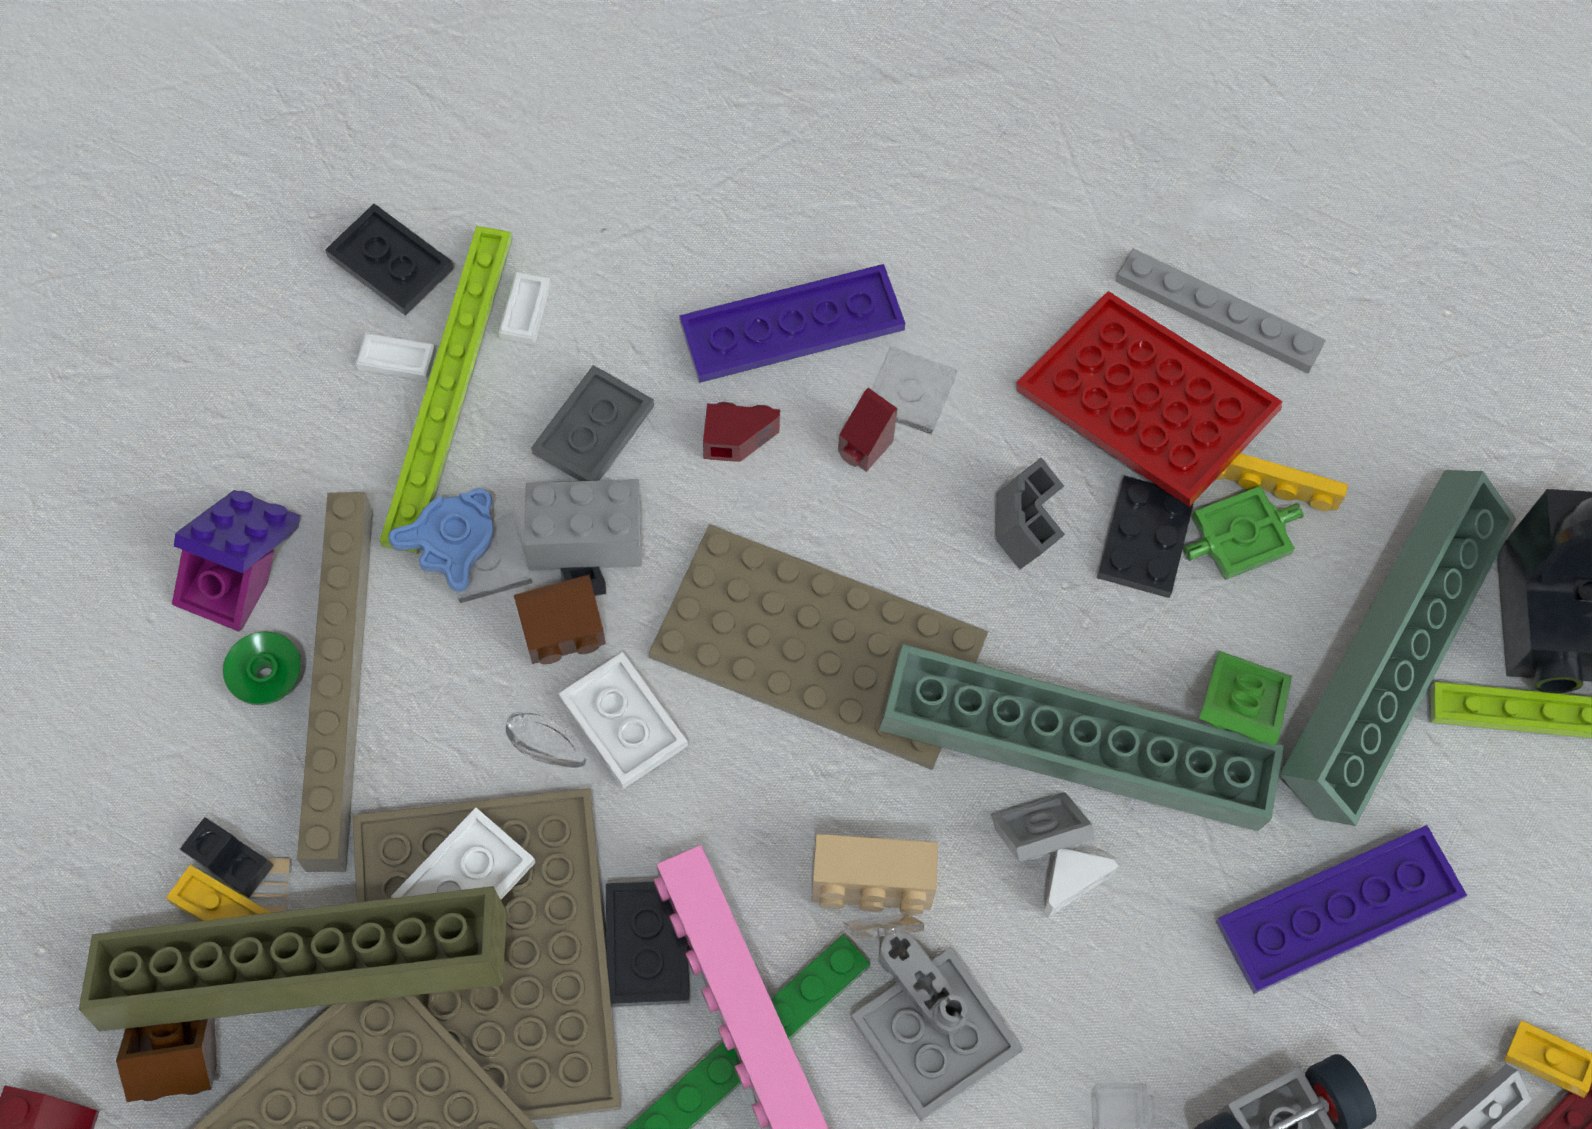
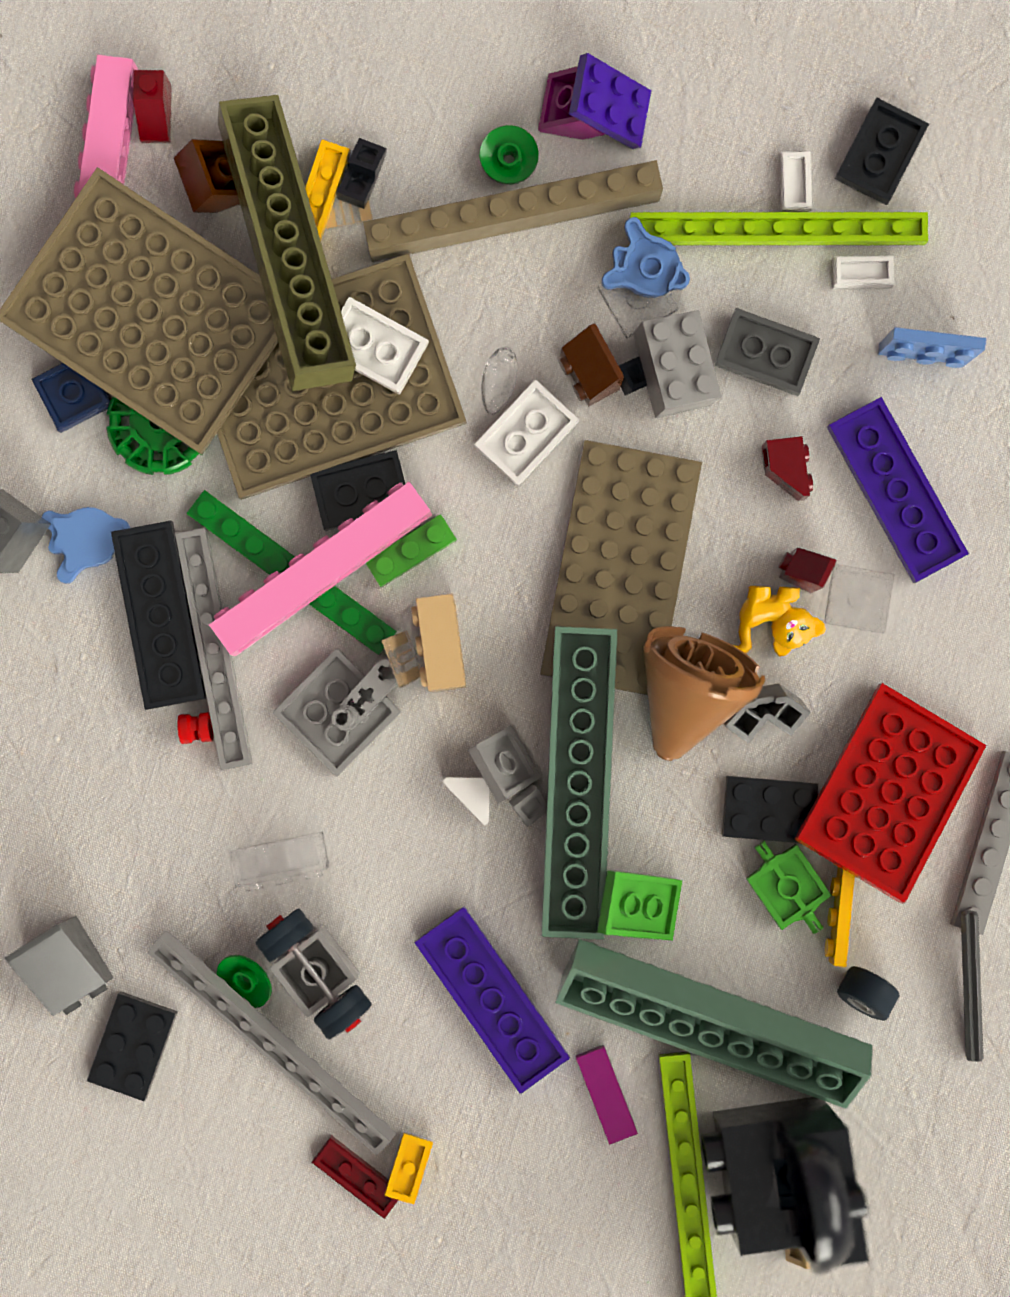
camera: 80 degrees right, 20 degrees up
none -> bright green plate [366,514,457,588]
none -> light grey plate [509,783,547,827]
none -> magenta tile [576,1045,638,1145]
none -> medium nougat cone [643,626,765,761]
none -> yellow animal [733,585,826,657]
none -> black wheel [837,966,900,1021]
none -> medium blue plate [878,327,986,368]
none -> dark grey axle [961,911,984,1062]

